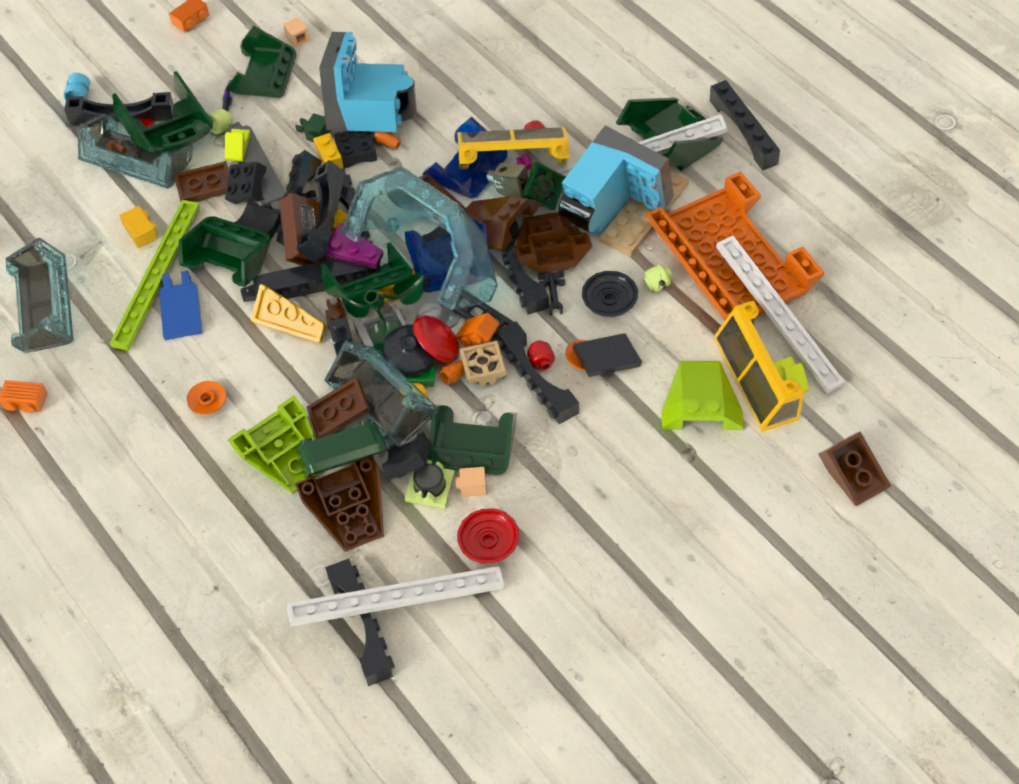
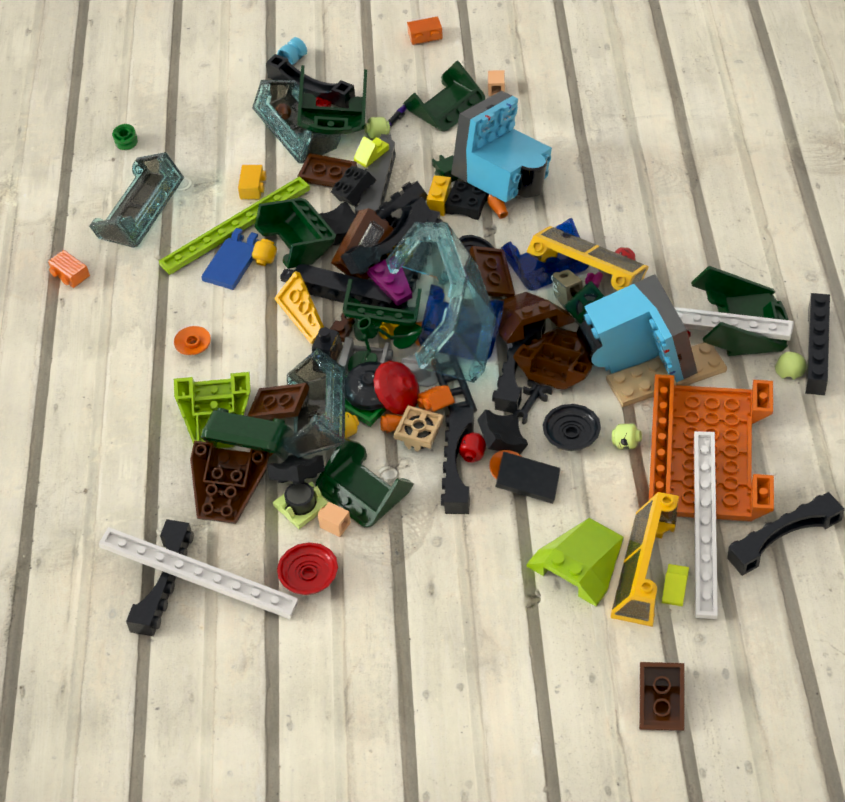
camera: 35 degrees right, 5 degrees down
none -> yellow head [252,239,277,266]
none -> black brick [477,410,528,454]
none -> black arch [727,492,844,576]
none -> yellowish green hair [775,352,807,380]

